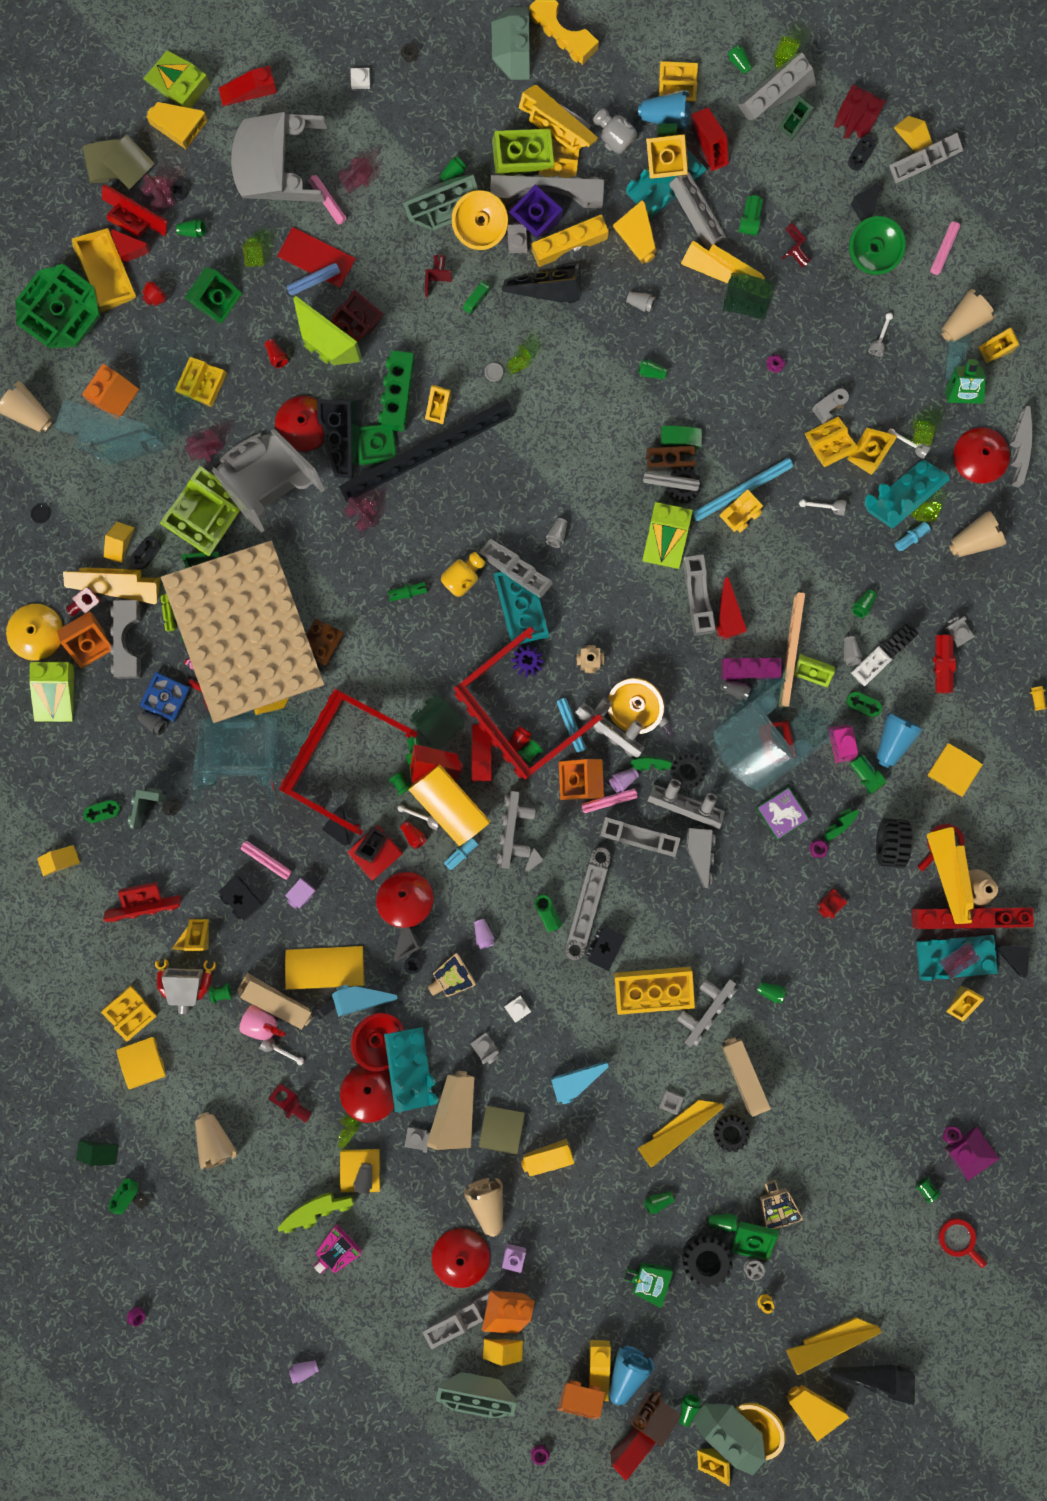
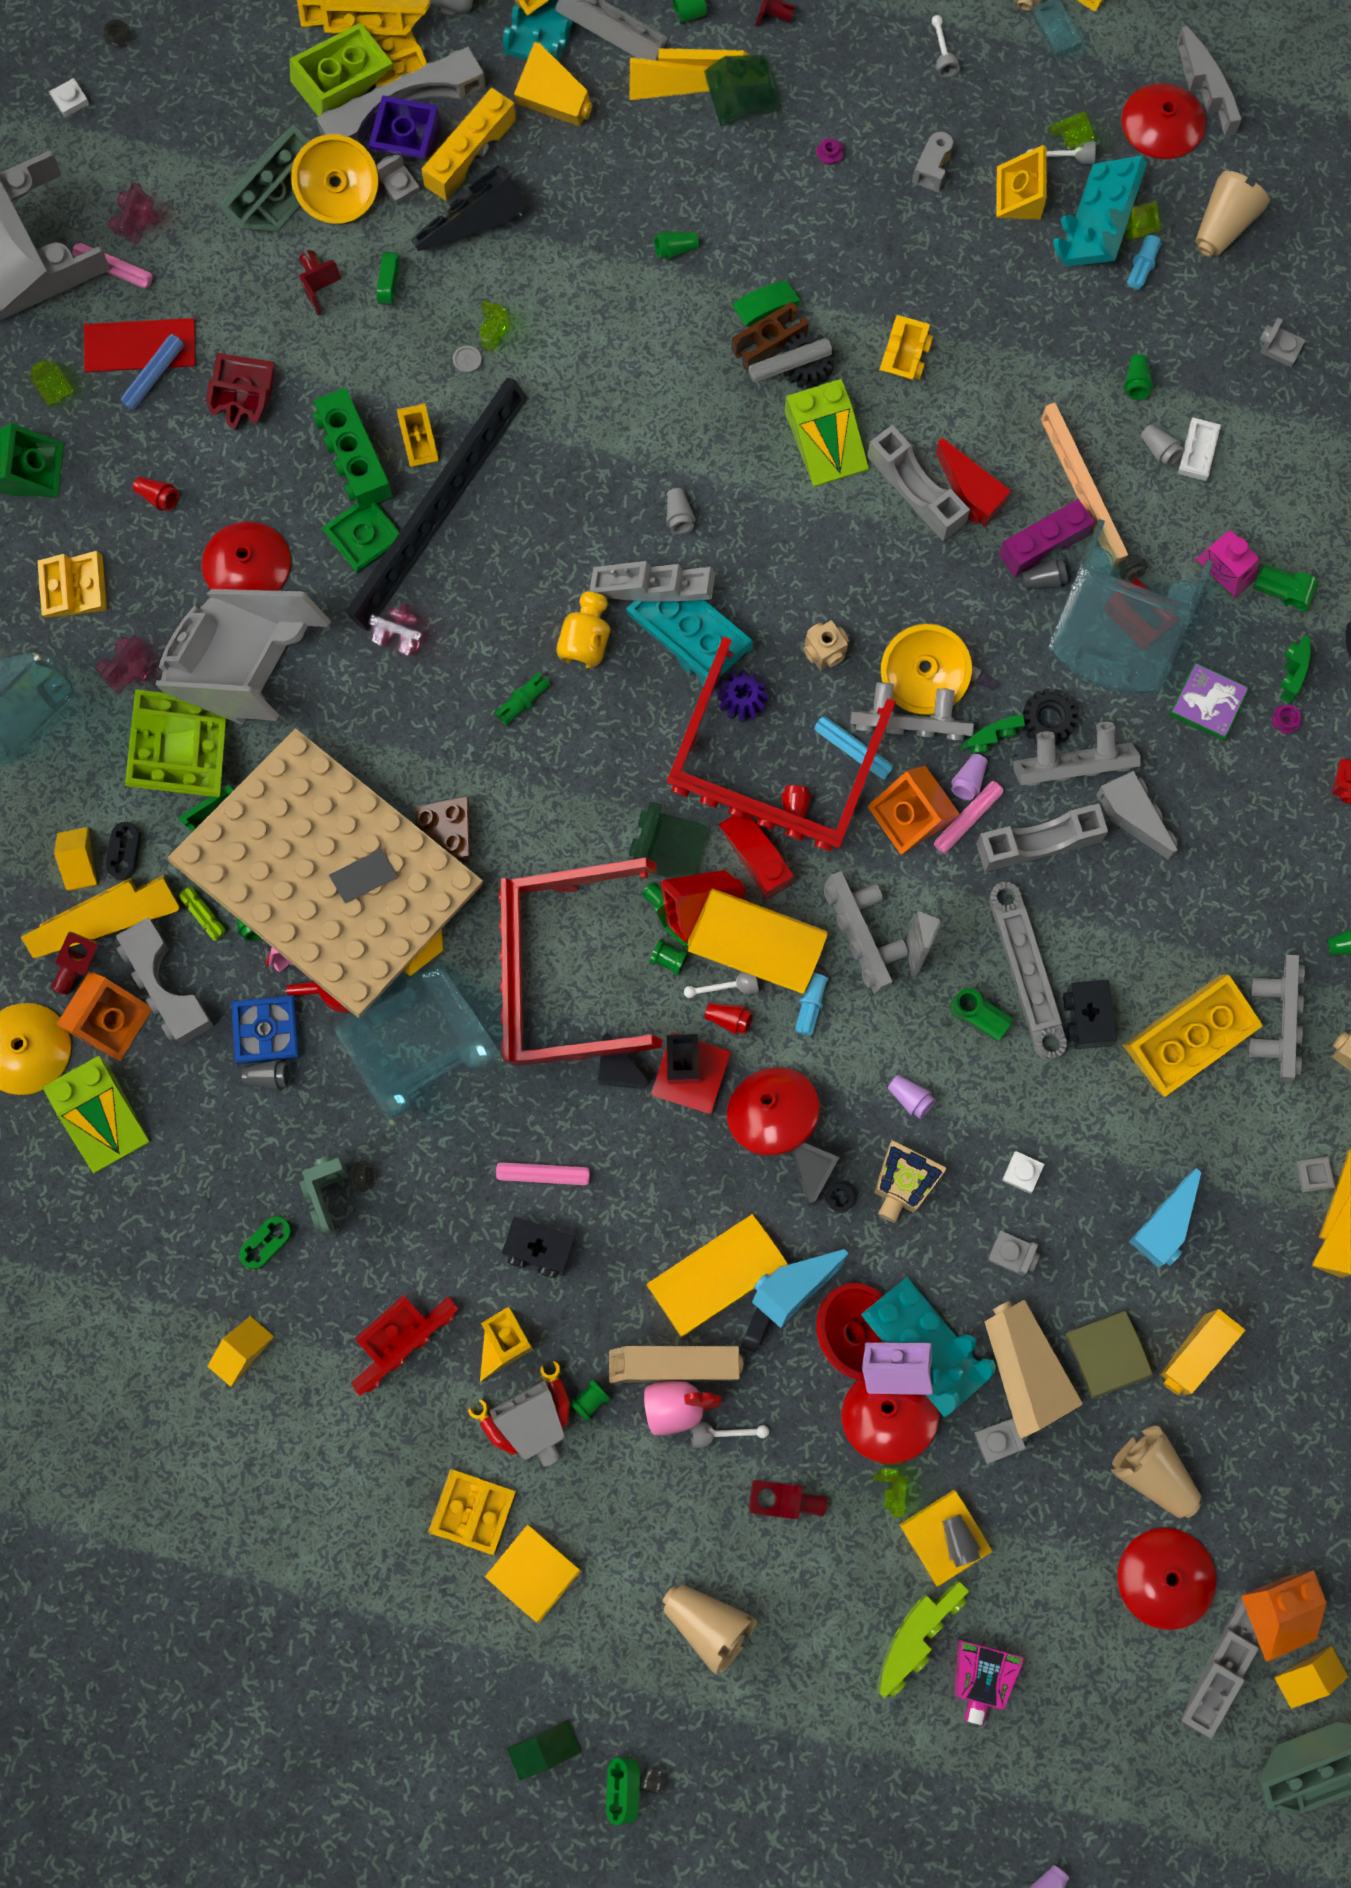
camera: 30 degrees left, 10 degrees down
lavender brick [285,878,317,909] -> none
lime slope [293,296,362,365] -> none
black wedge [317,399,362,478] -> none
green cone [439,156,467,181] -> none
lavender brick [502,1244,526,1273] -> none
green bush [518,739,543,764] -> none
light grey cone [626,291,656,313] -> none
medium azure axle [692,458,793,521] -> none
lime slope [794,654,835,688] -> none
hinge [799,499,846,516] -> none
yellow slope [805,417,858,467] -> none
green beam [846,692,882,717] -> none
dark azure cone [876,713,923,768] -> none
black tyre [882,622,919,657] -> none
red piece [933,635,956,693] -> none
green torso [945,359,986,404] -> none
none -> dark grey sticker [329,849,398,903]
none -> lavender panel [862,1343,933,1394]

